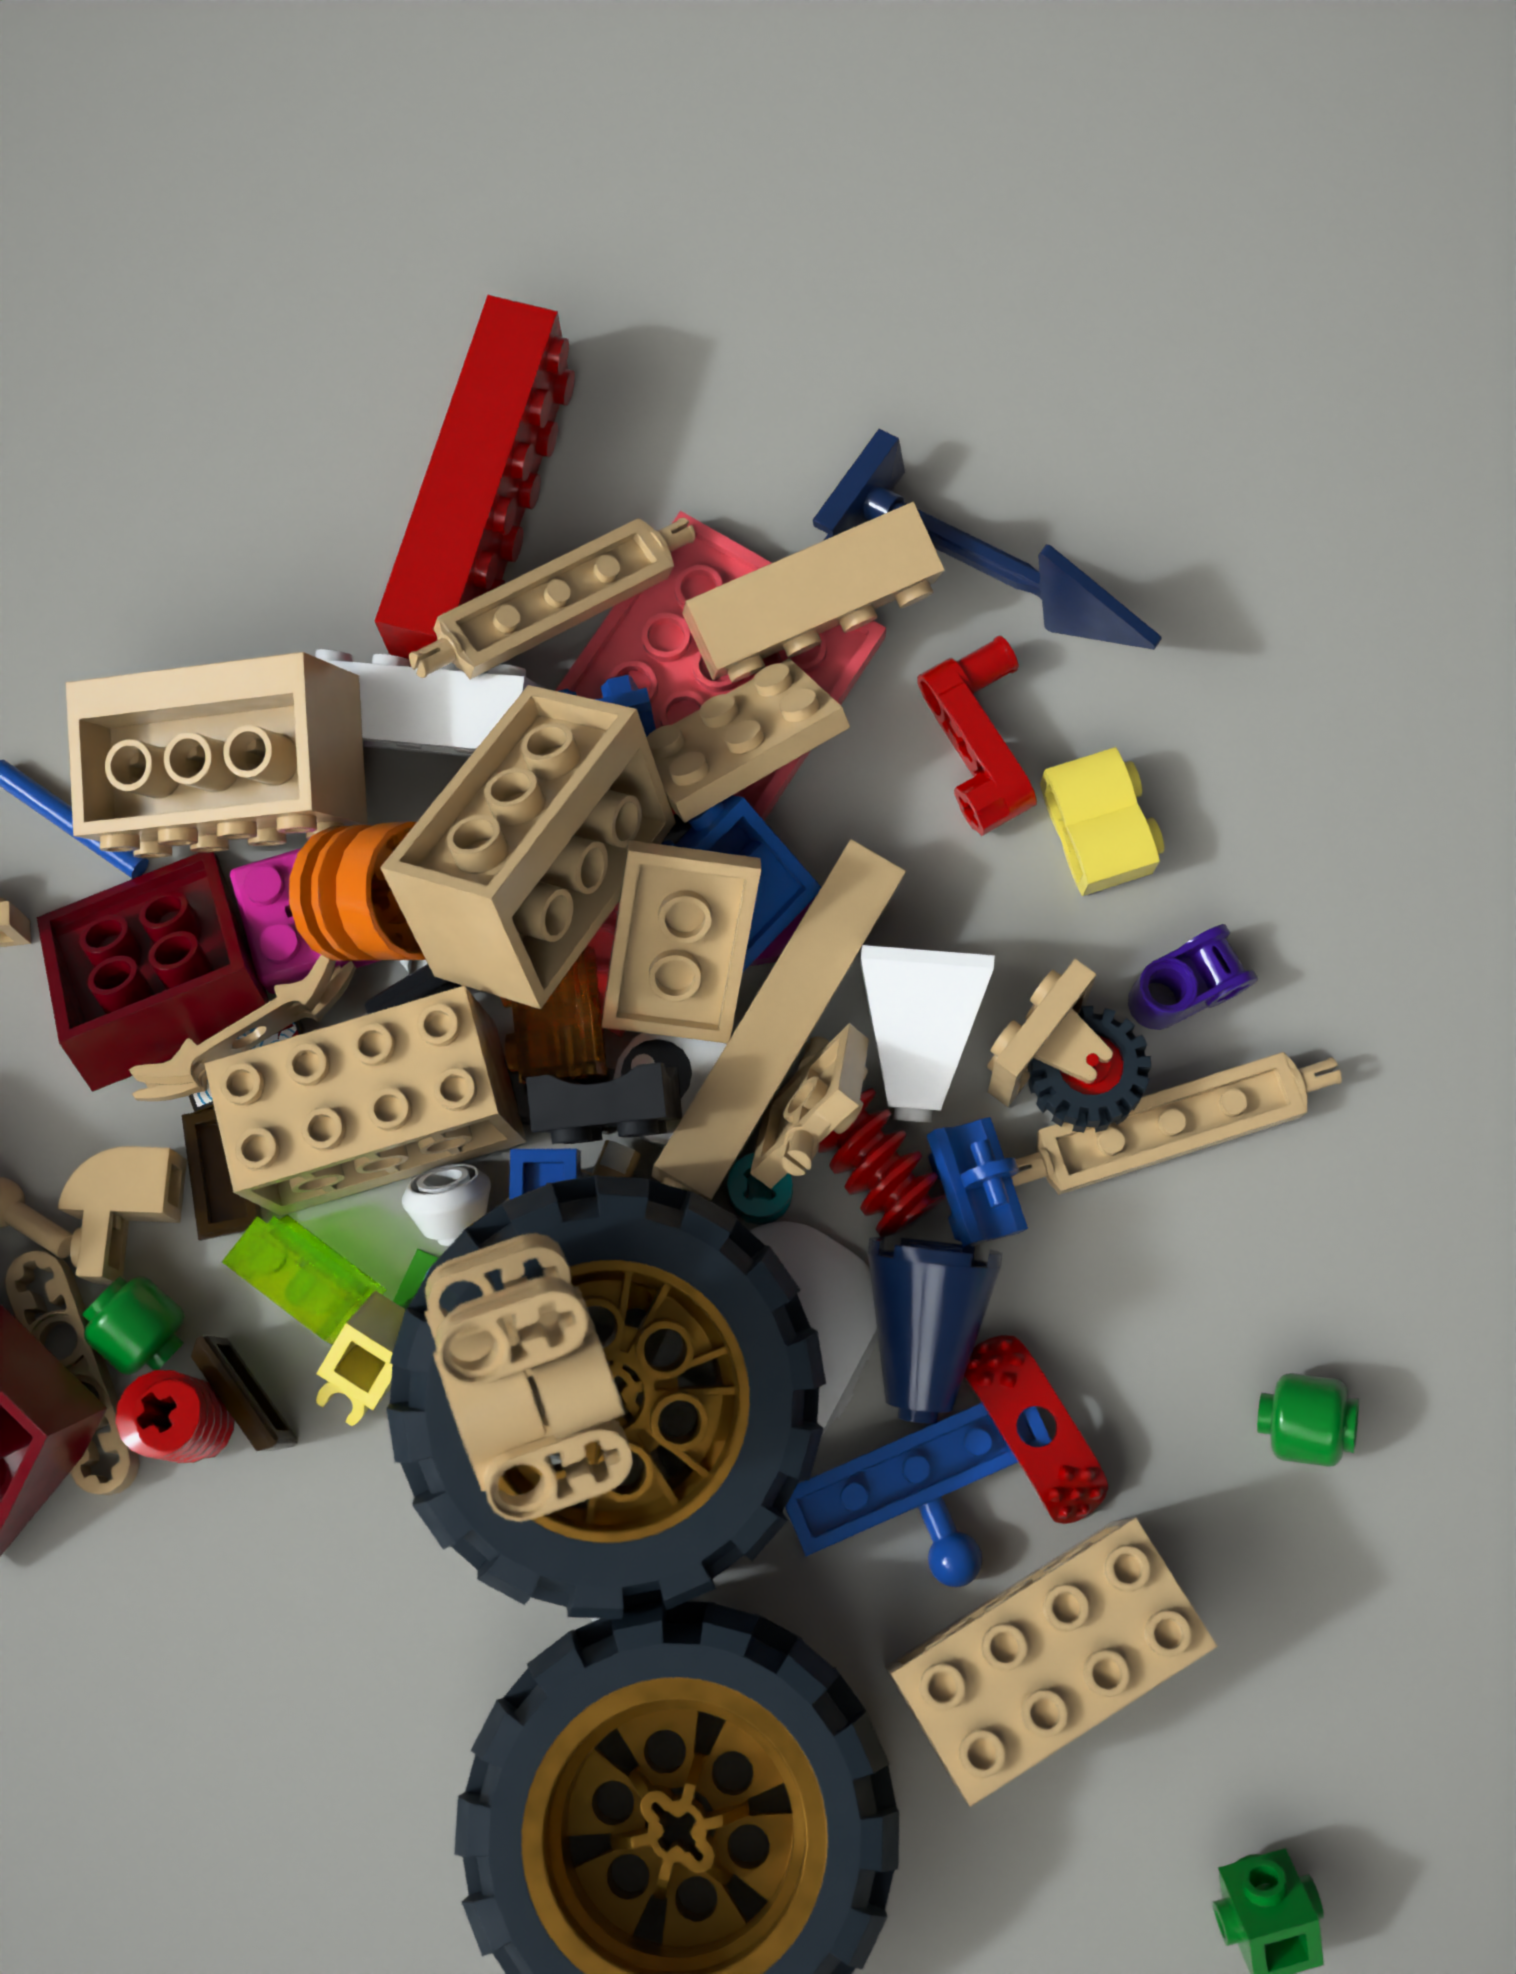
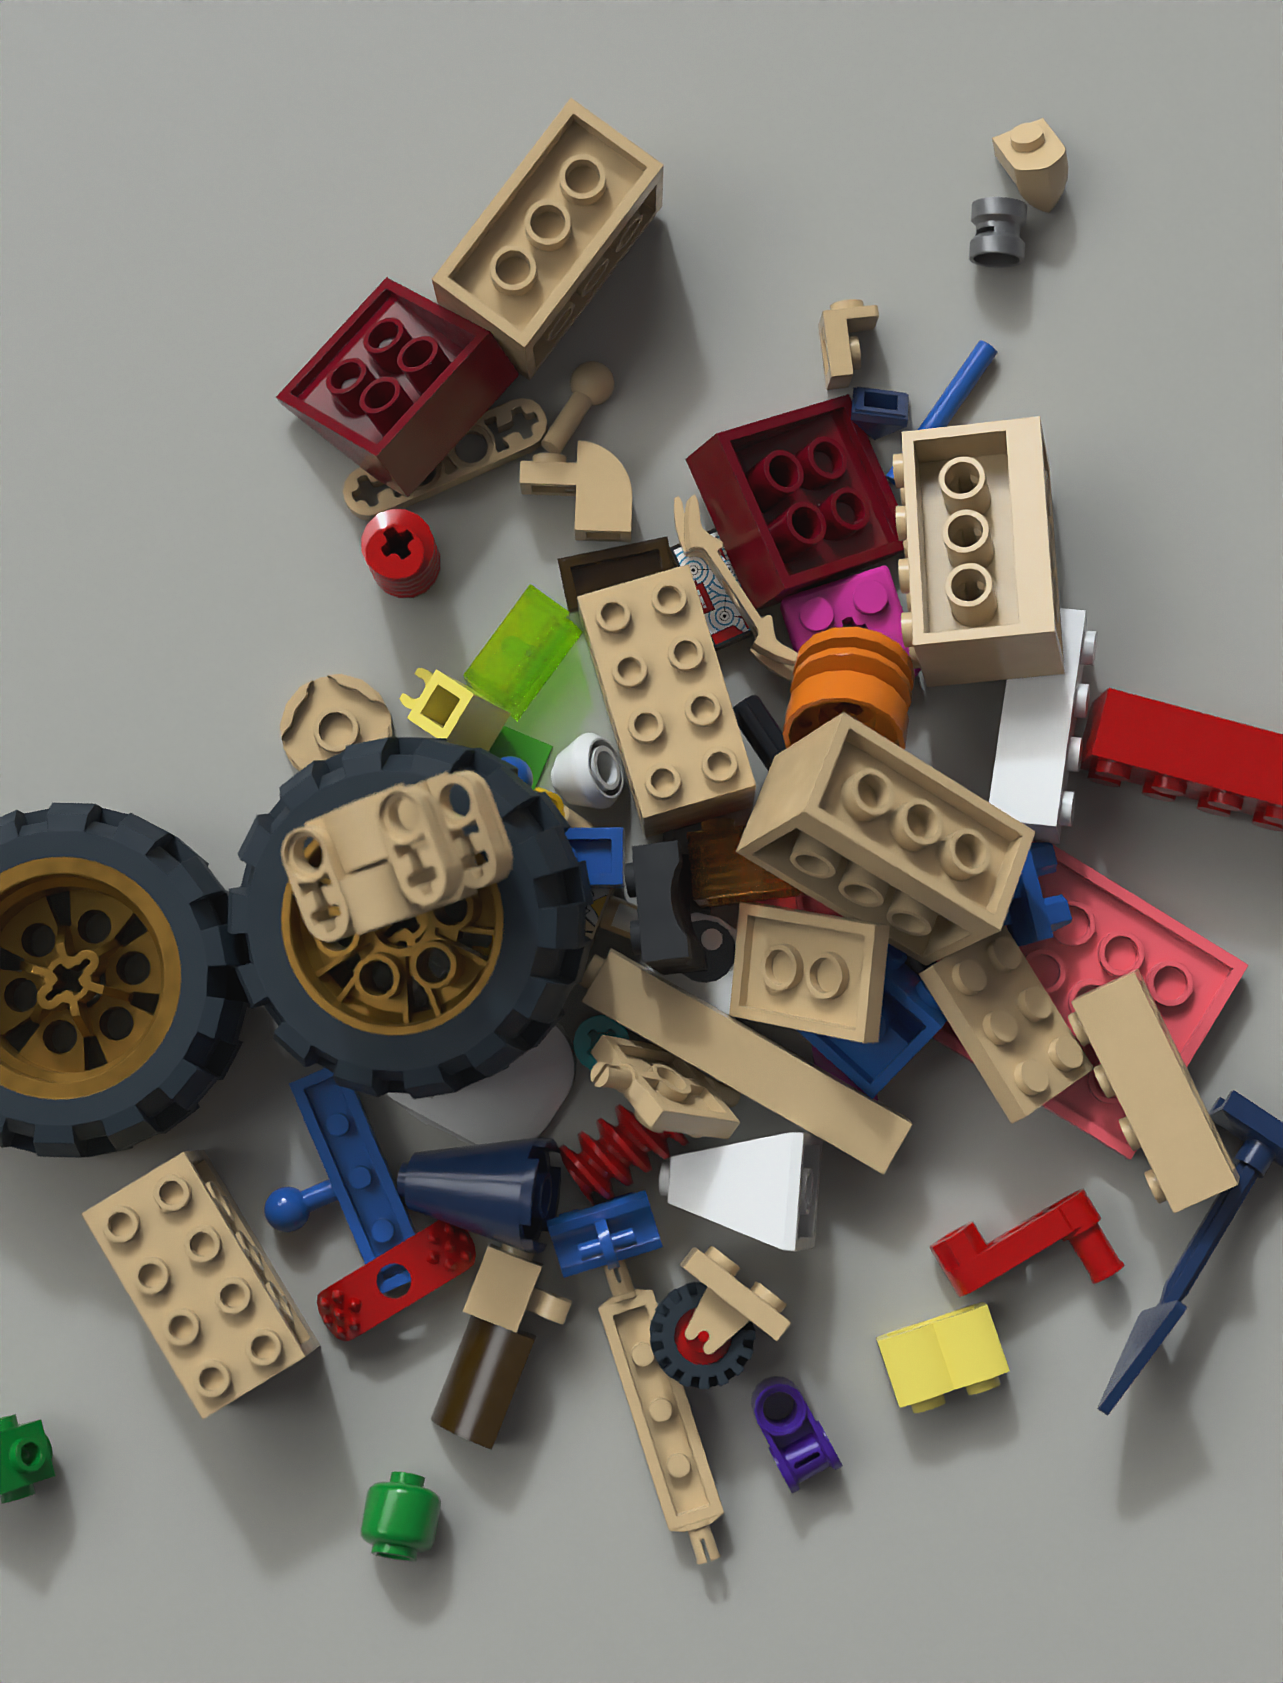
camera: 85 degrees right, 10 degrees up
green head [82,1276,185,1375] -> none
dark brown tile [191,1335,298,1451] -> none
tan plate [409,518,695,680] -> none
none -> tan tile [280,674,394,771]
none -> dark brown brick [431,1315,536,1450]
none -> tan brick [463,1244,572,1333]
none -> dark blue slope [851,387,909,441]

